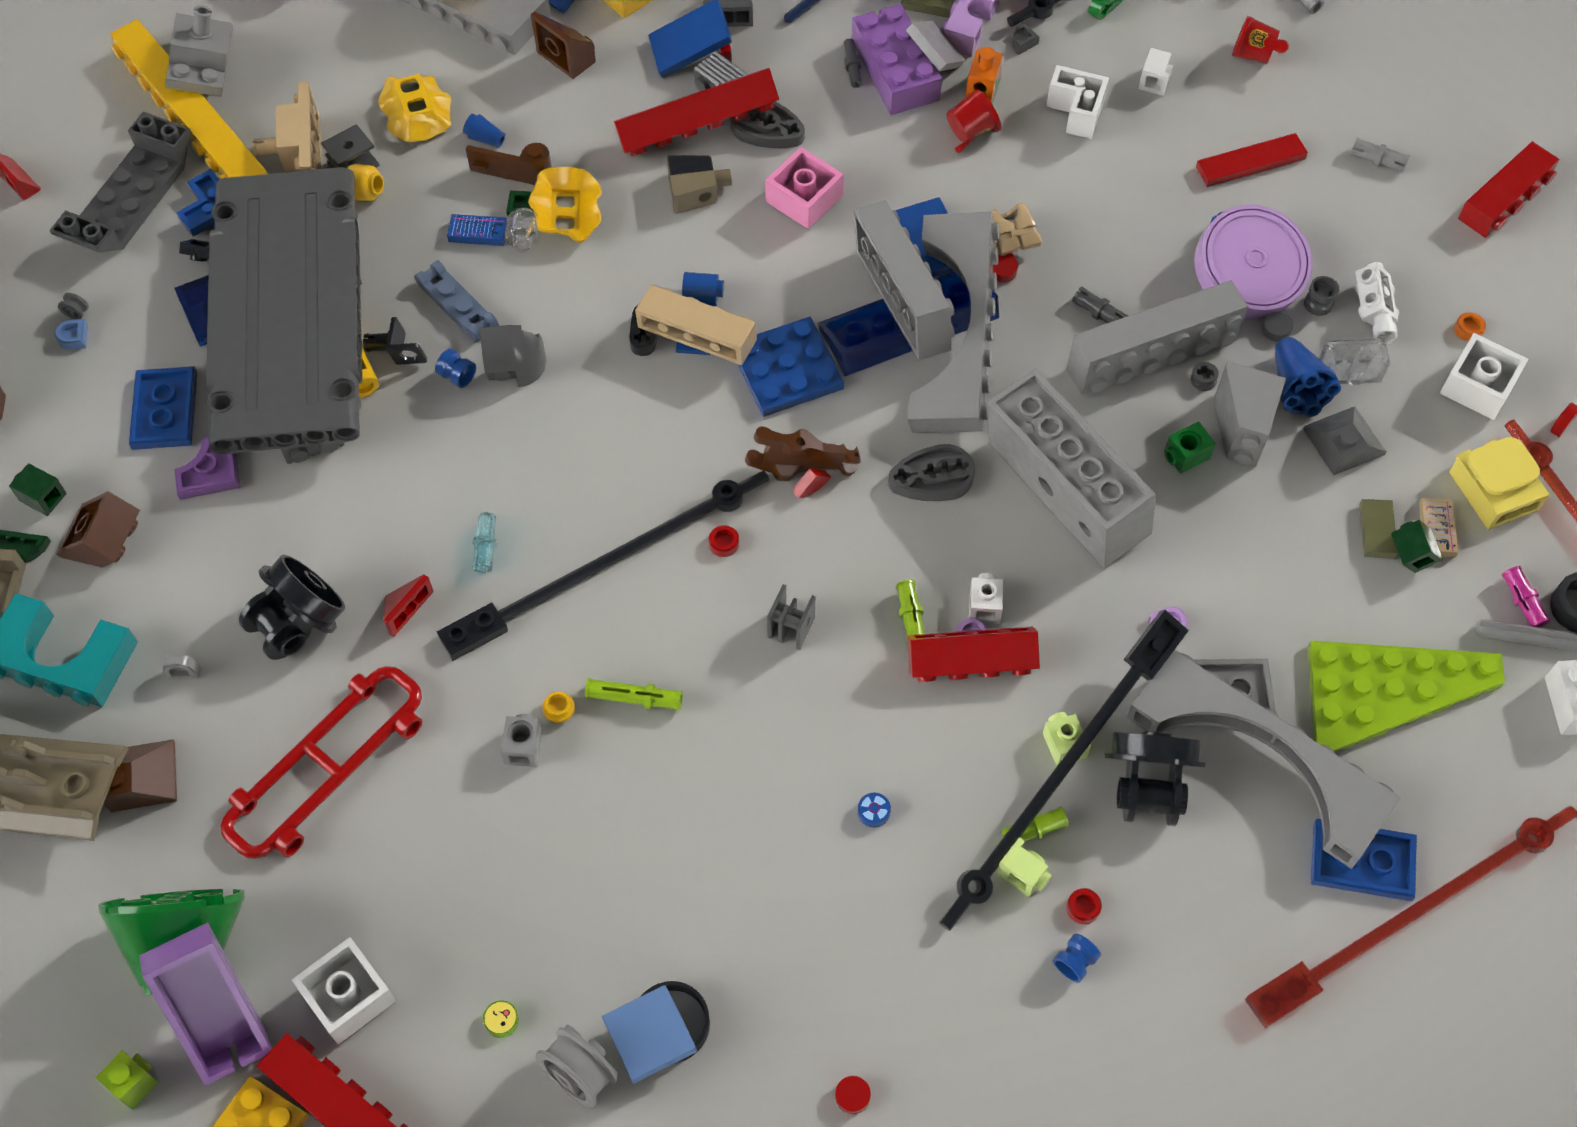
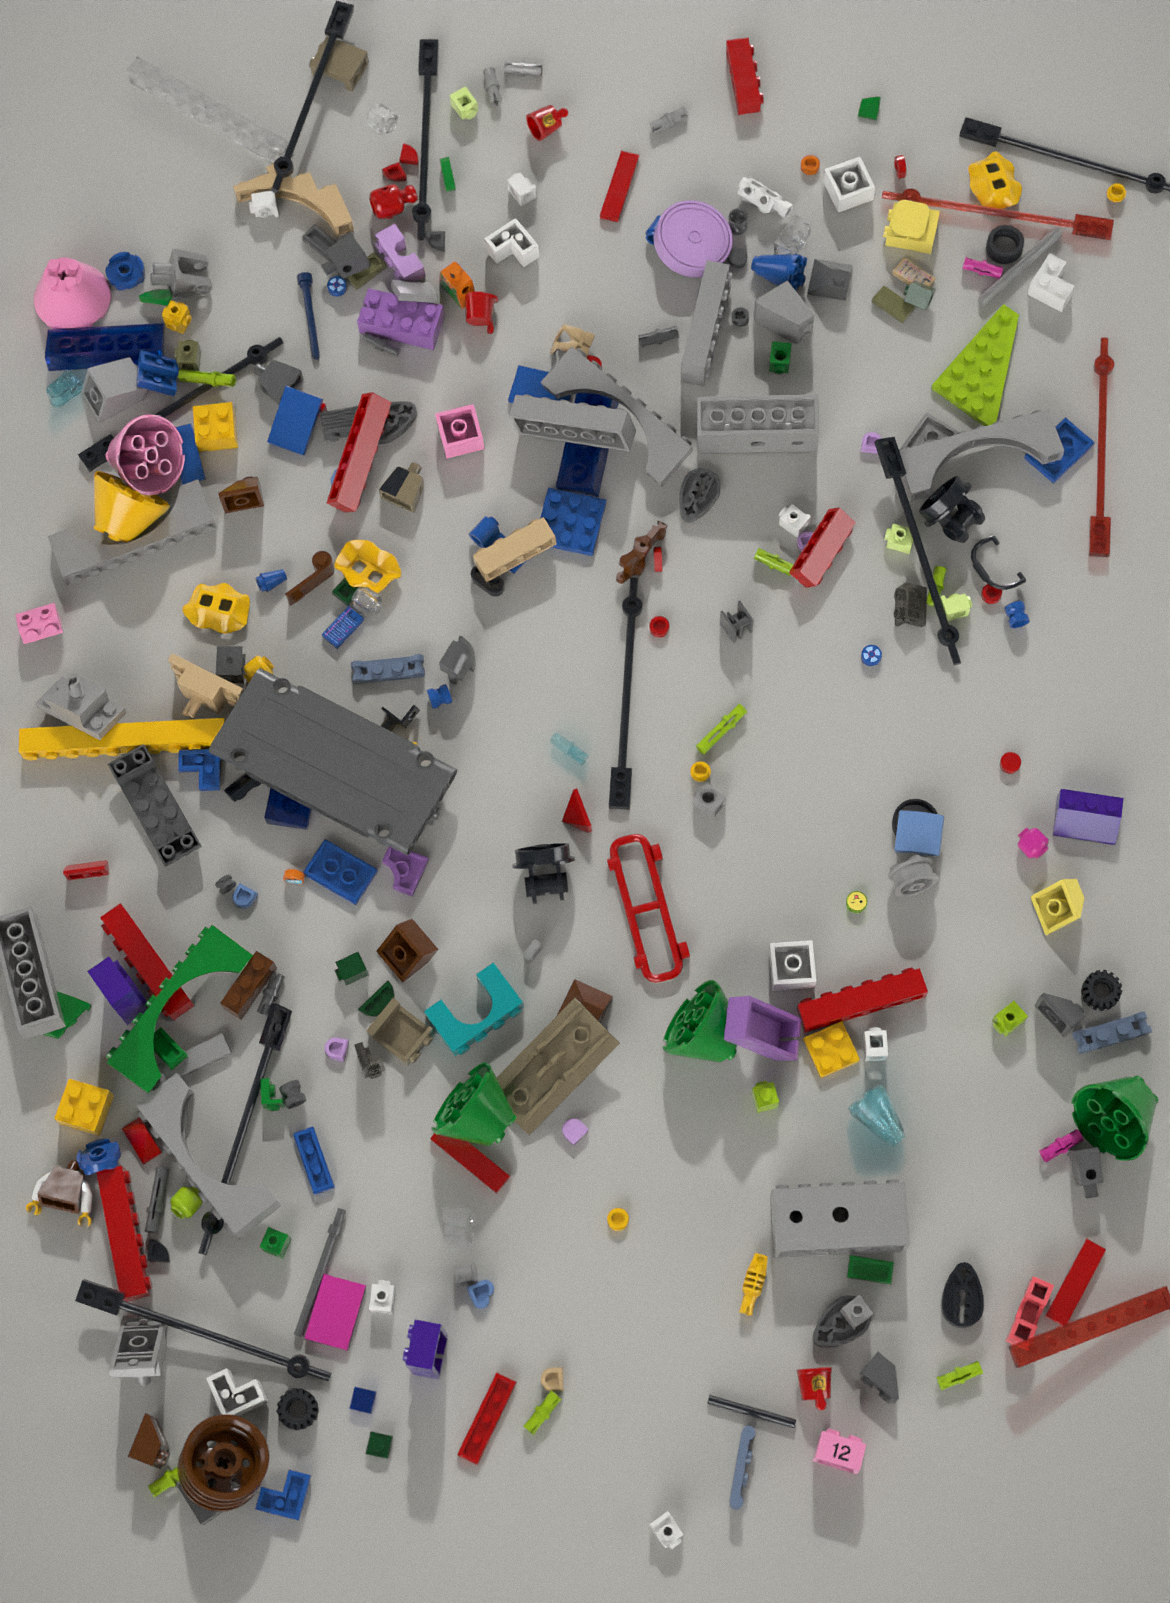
camera: 50 degrees left, 10 degrees up
none -> orange tile [283,869,305,885]
none -> clear smoke bracket [893,582,927,627]
none -> black piece [971,535,1026,590]

